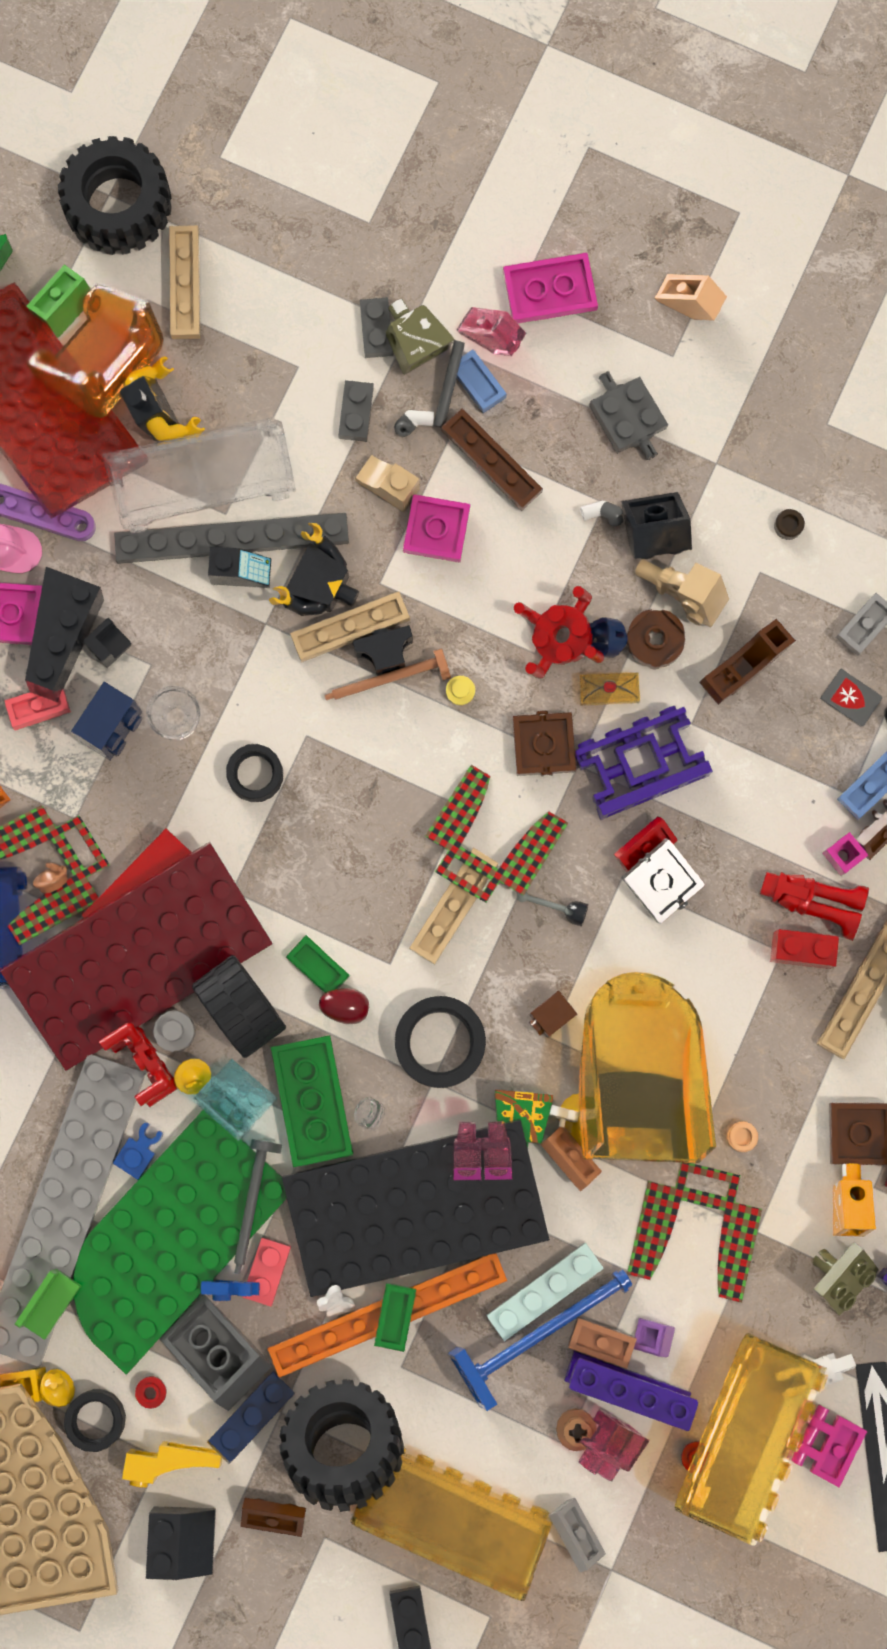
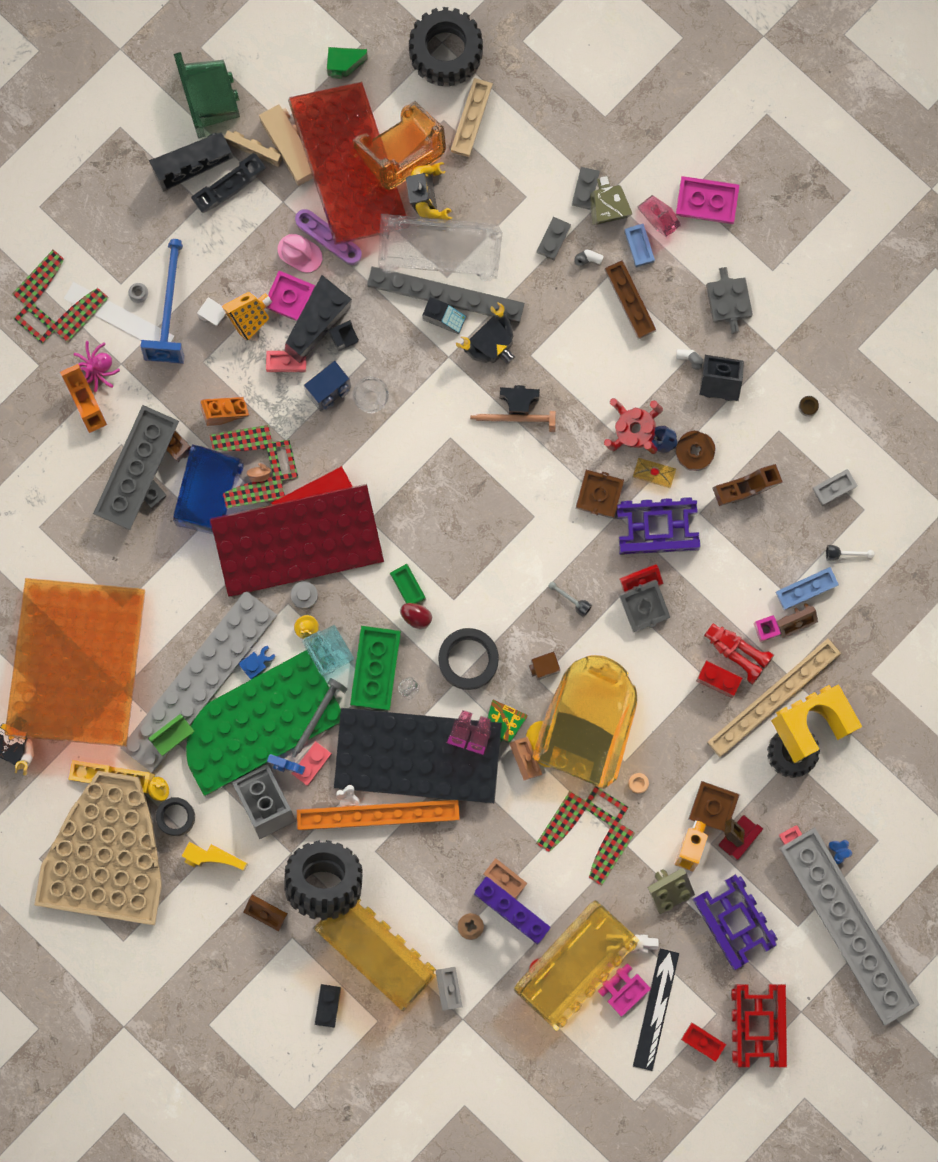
camera: 20 degrees right, 0 degrees up
bright green panel [26,264,95,338] -> none
red plate [99,1023,177,1107] -> none
red plate [135,1376,167,1409] -> none
black slope [146,1506,216,1580] -> none
black tyre [192,955,286,1058] -> none
dark blue plate [207,1371,295,1464] -> none
black tyre [226,744,283,802] -> none
tan plate [290,591,410,663] -> none
tan arch [355,455,420,512] -> none
green tile [374,1283,417,1352] -> none
dark pink plate [403,494,471,563] -> none
tan plate [409,847,499,965] -> none
piece [425,764,568,903] -> none
dark grey bar [433,340,465,428] -> none
light yellow plate [446,676,475,705] -> none
blue tile [448,1270,632,1411] -> none
light aqua plate [486,1243,604,1342] -> none
white piece [549,1105,579,1128] -> none
clear pink hips [578,1409,650,1482] -> none
medium lavender slope [634,1318,675,1357] -> none
tan brick [635,559,729,628] -> none
light nougat slope [655,274,727,321] -> none
dark grey sticker [820,669,882,726] -> none

